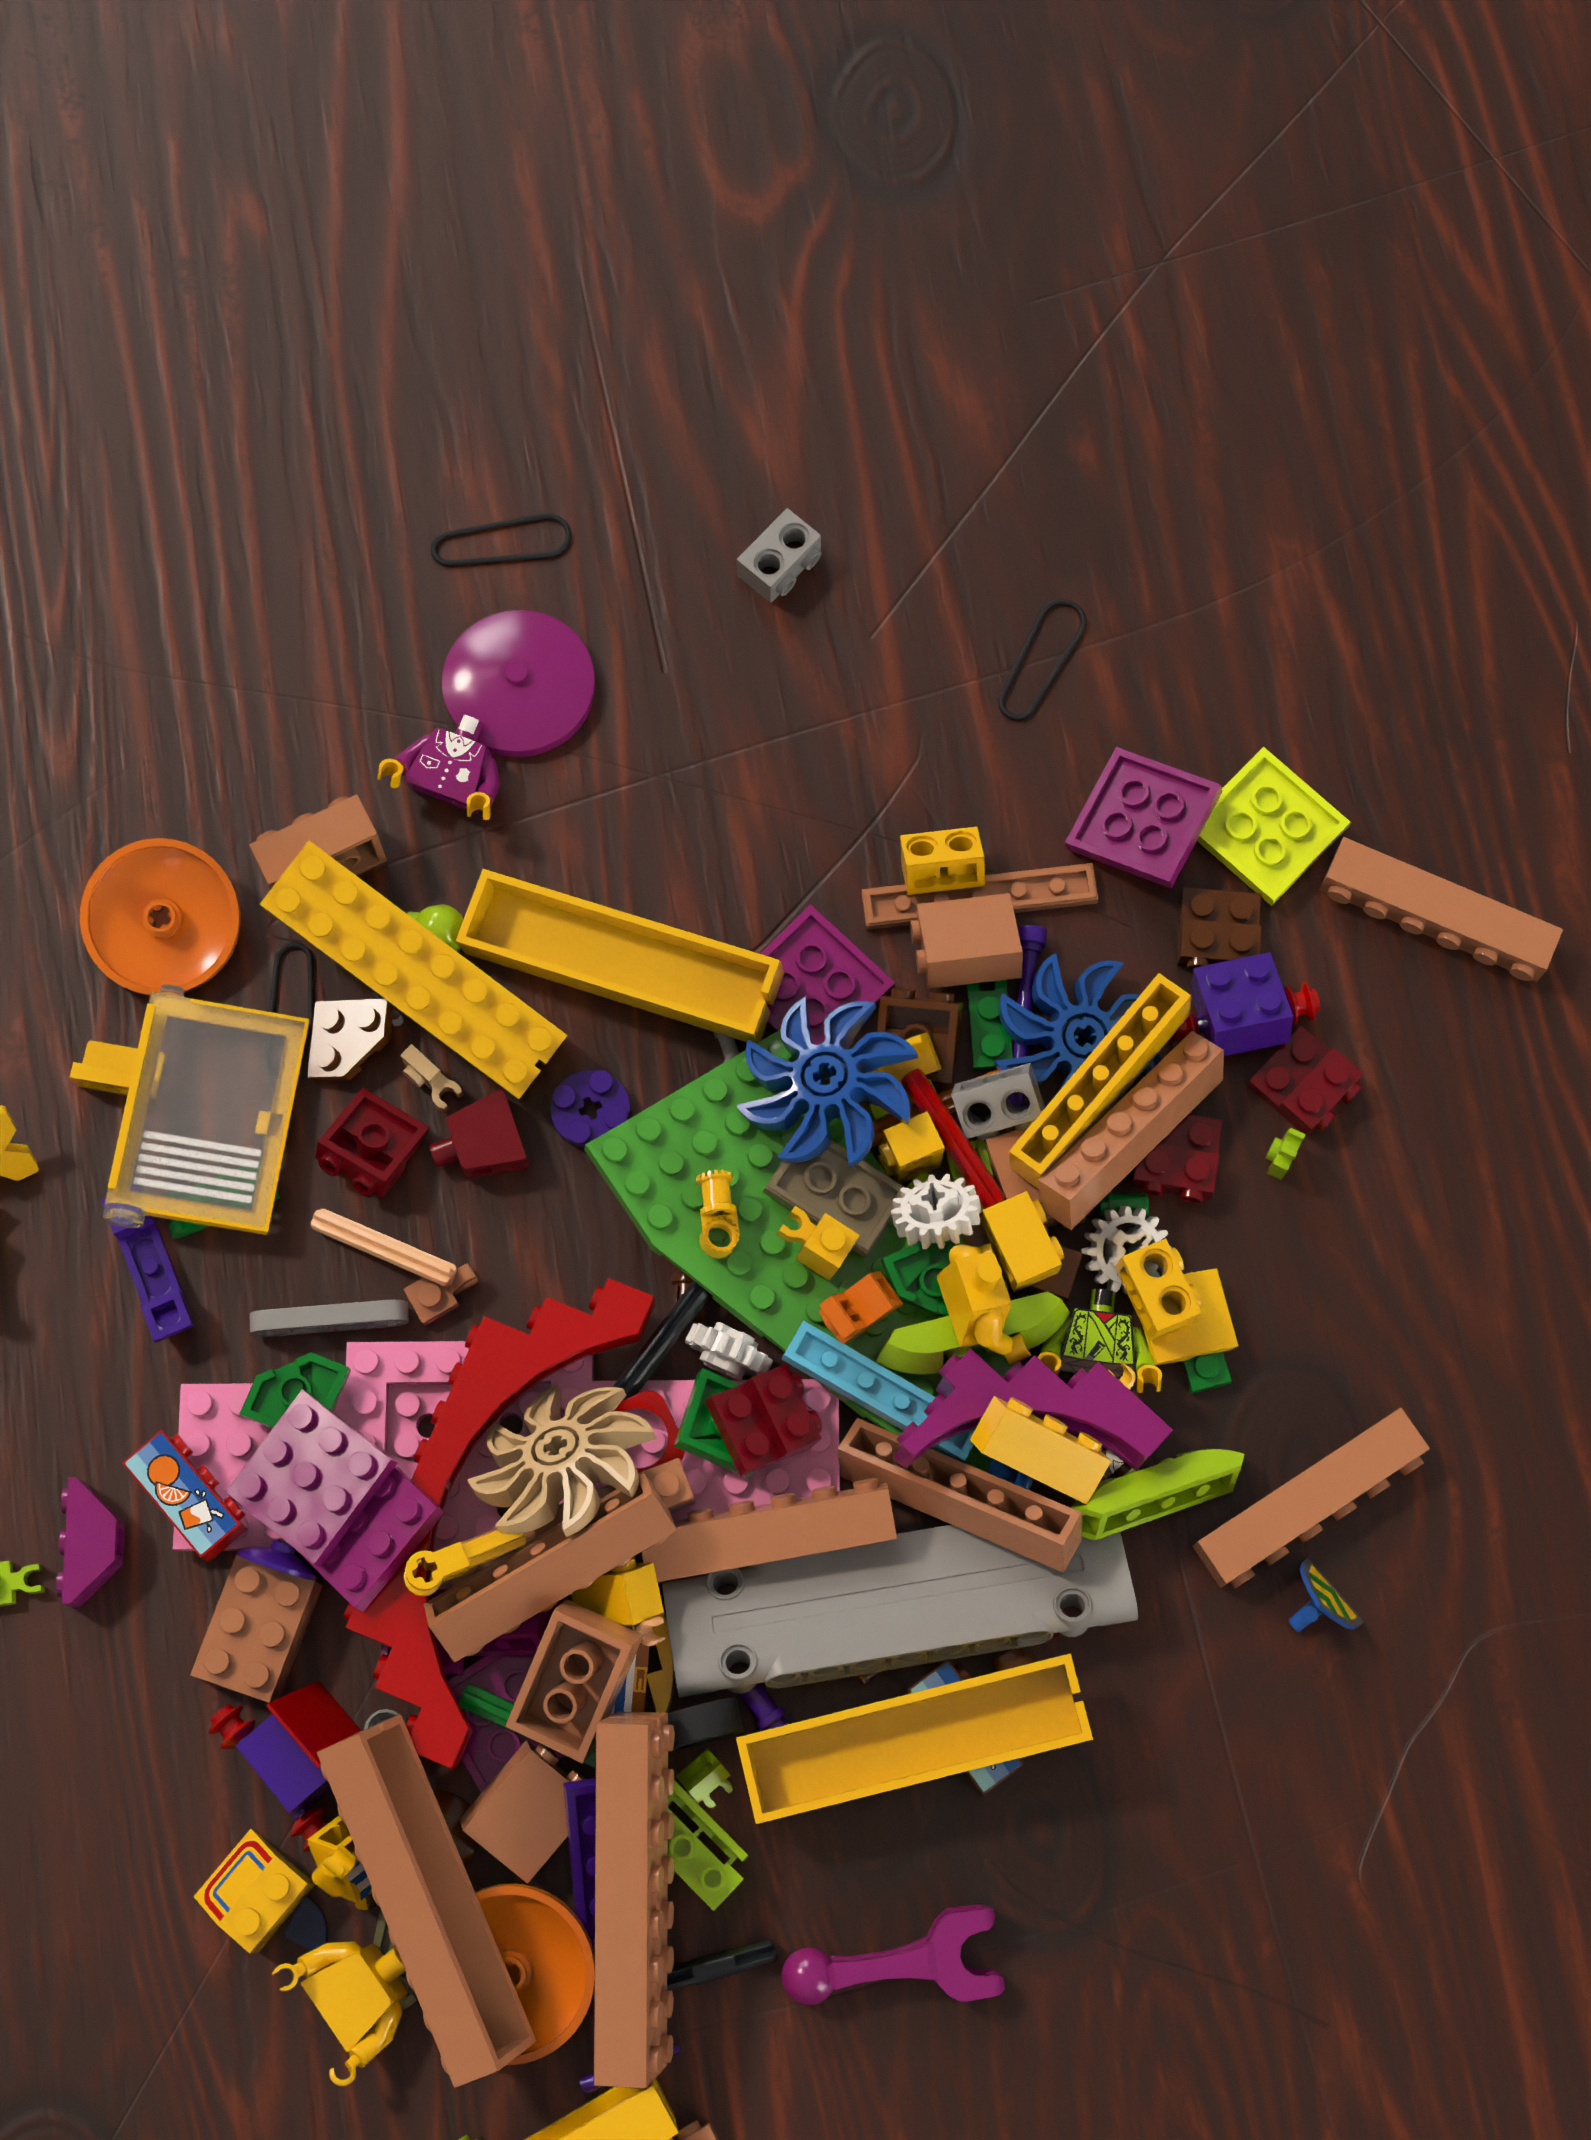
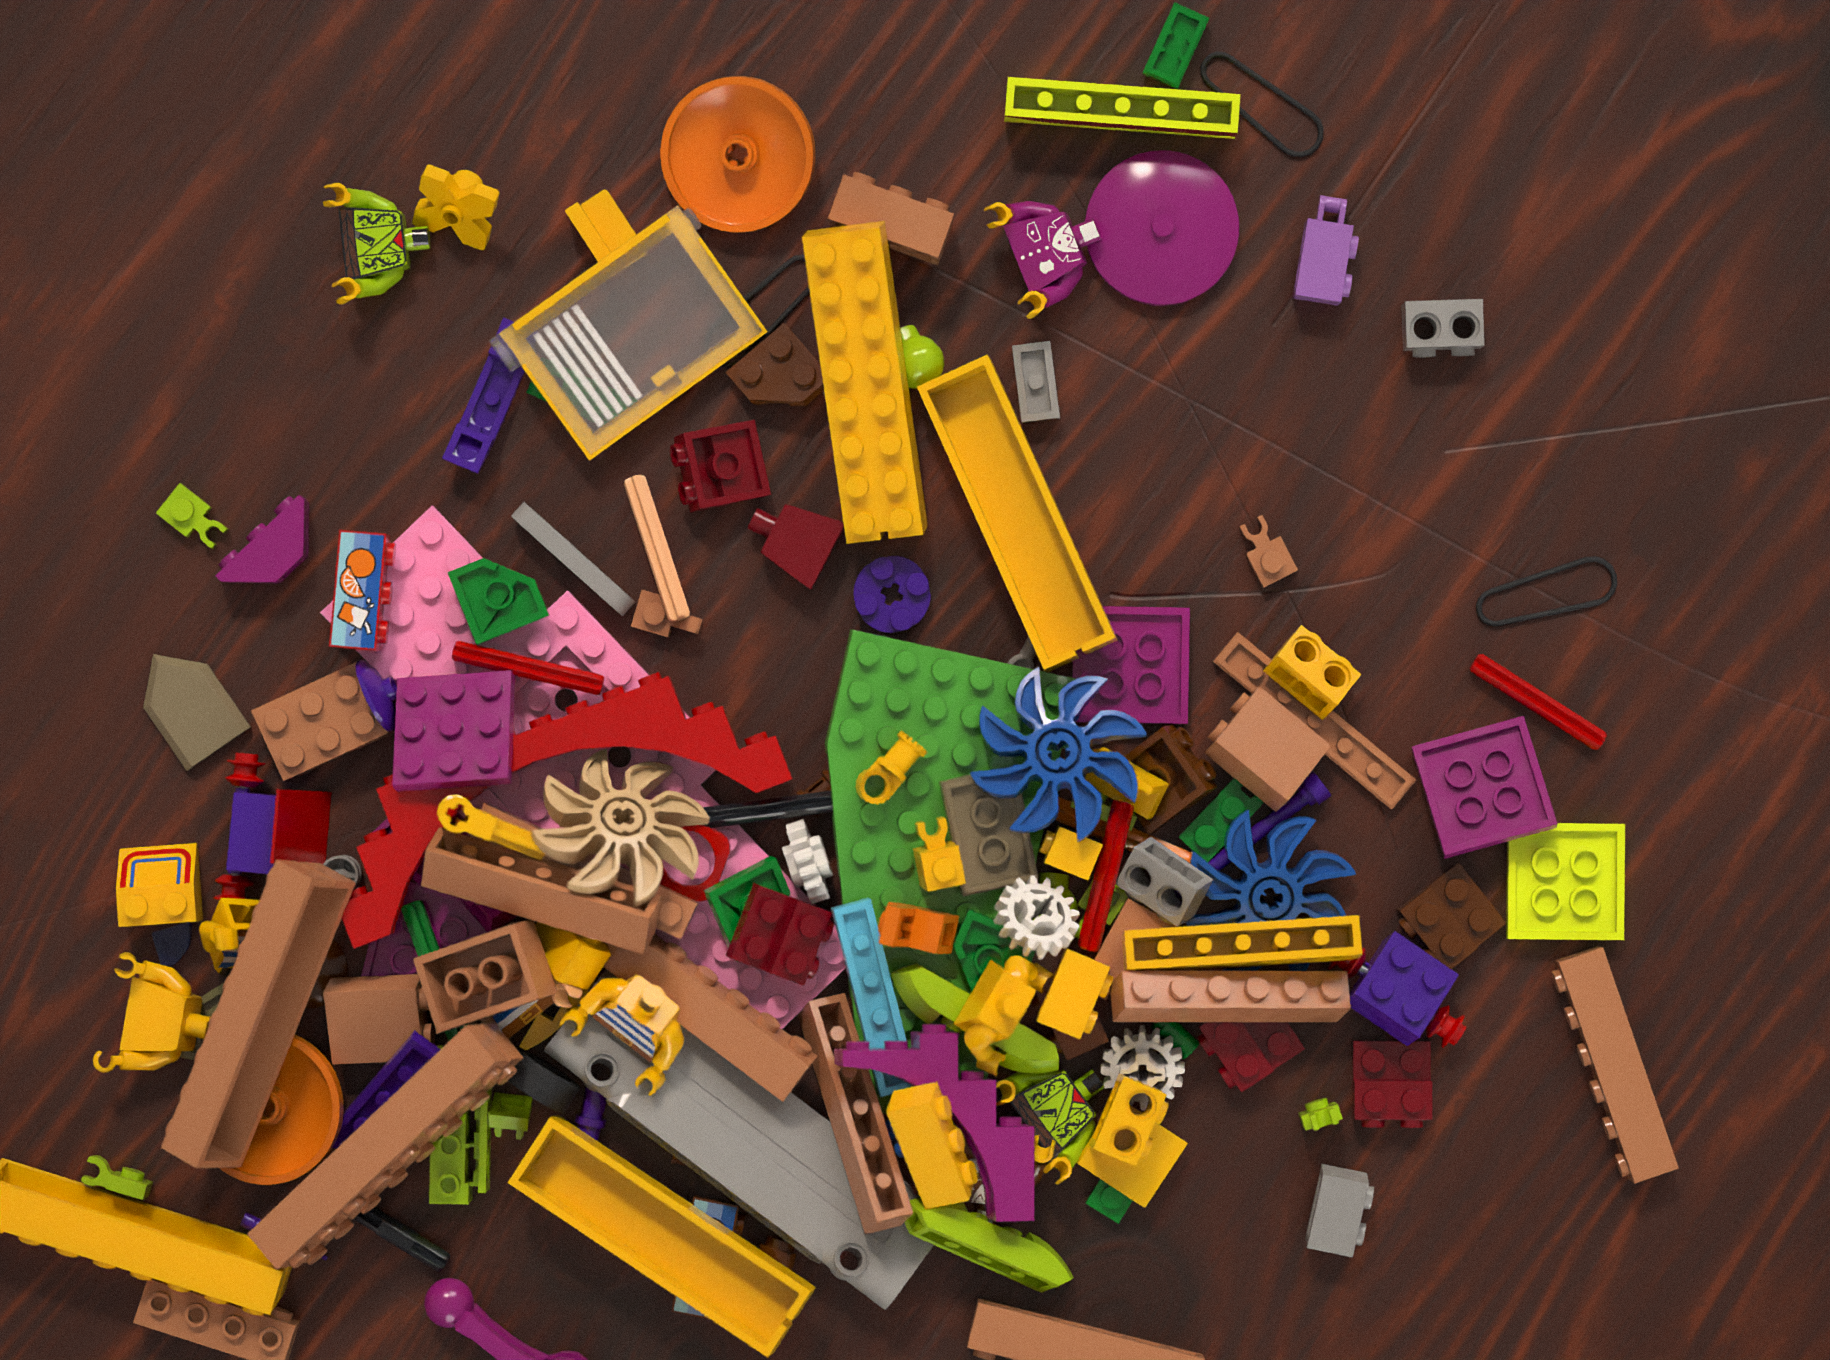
camera: 50 degrees right, 15 degrees up
plate [226,1390,398,1567] -> none
tan plate [400,1044,463,1113] -> none
none -> dark tan tile [143,654,251,771]
none -> red axle [452,641,604,695]
none -> yellow torso [560,974,684,1096]
none -> neon yellow brick [1004,77,1241,139]
none -> light grey plate [1012,341,1060,423]
none -> green plate [1142,2,1209,89]
none -> nougat plate [1239,515,1298,588]
none -> medium lavender brick [1292,195,1359,306]
none -> light grey brick [1305,1164,1374,1257]
none -> red axle [1470,654,1607,750]

